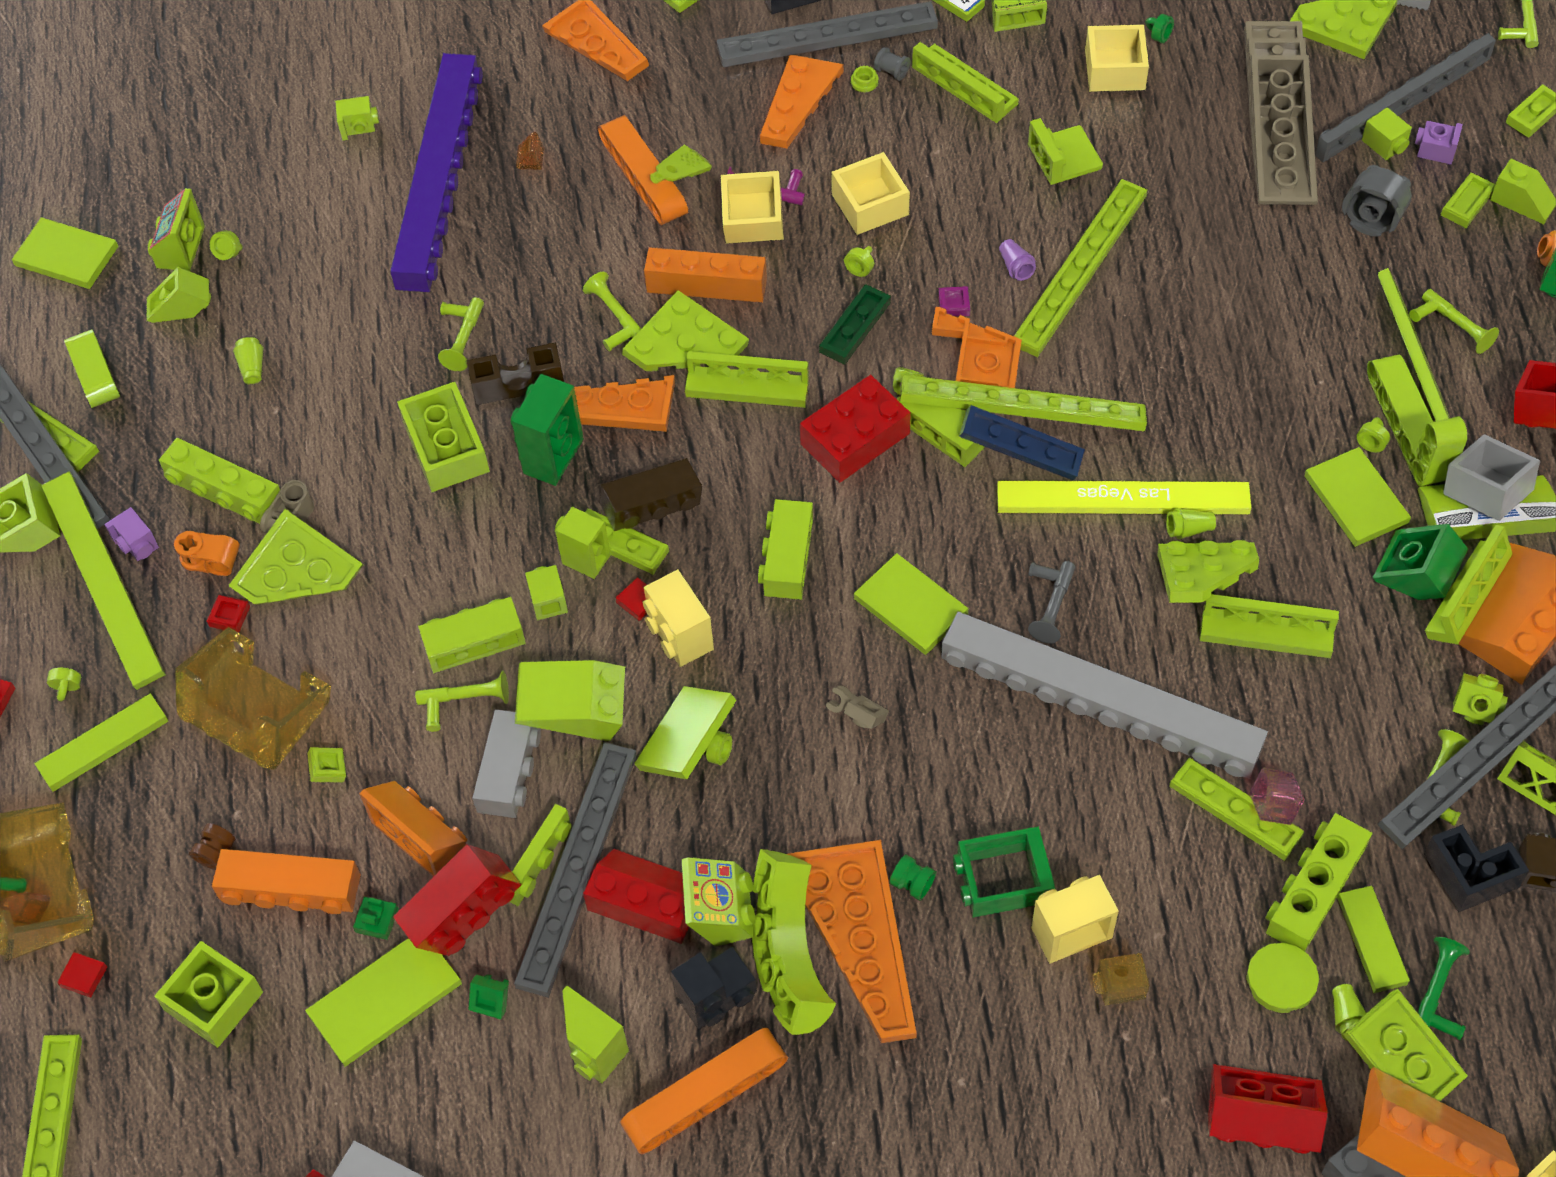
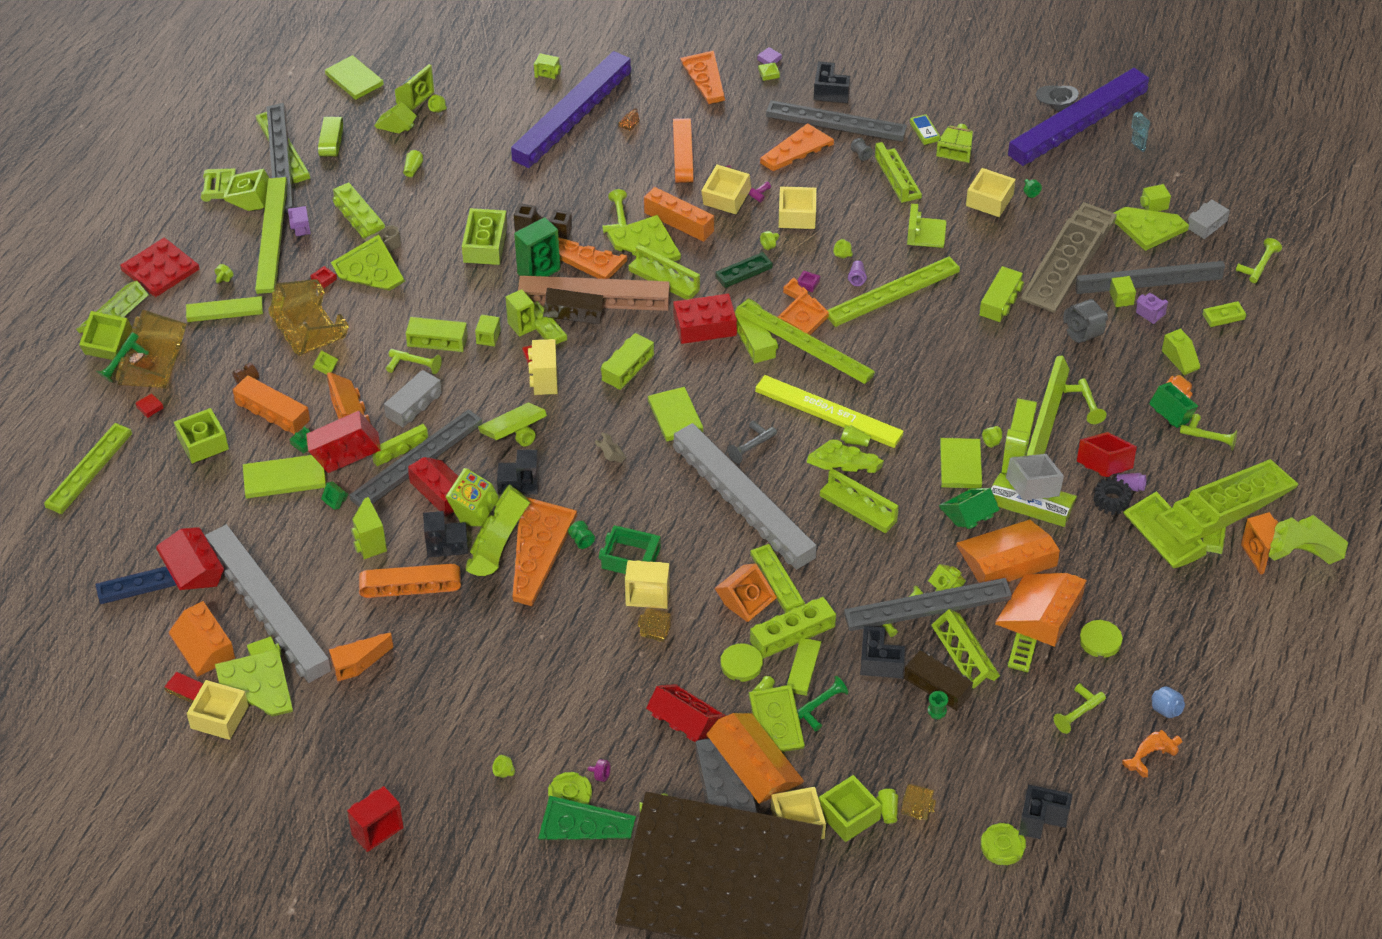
camera: 25 degrees right, 10 degrees down
orange piece [174,531,240,576] -> none
lime piece [438,297,484,371] -> none
lime slope [515,660,625,742] -> none
lime piece [650,144,712,184] -> none
lime plate [851,66,879,92] -> none
dark blue plate [959,405,1085,480] -> none
clear pink brick [1249,768,1305,825] -> none
lime fence [1425,525,1513,645] -> none
lime tile [1441,172,1496,228] -> none
none -> black brick [497,449,539,494]
none -> nougat brick [518,276,670,311]
none -> orange slope [715,563,777,622]
none -> lime tile [833,239,853,259]
none -> lime brick [979,266,1024,322]

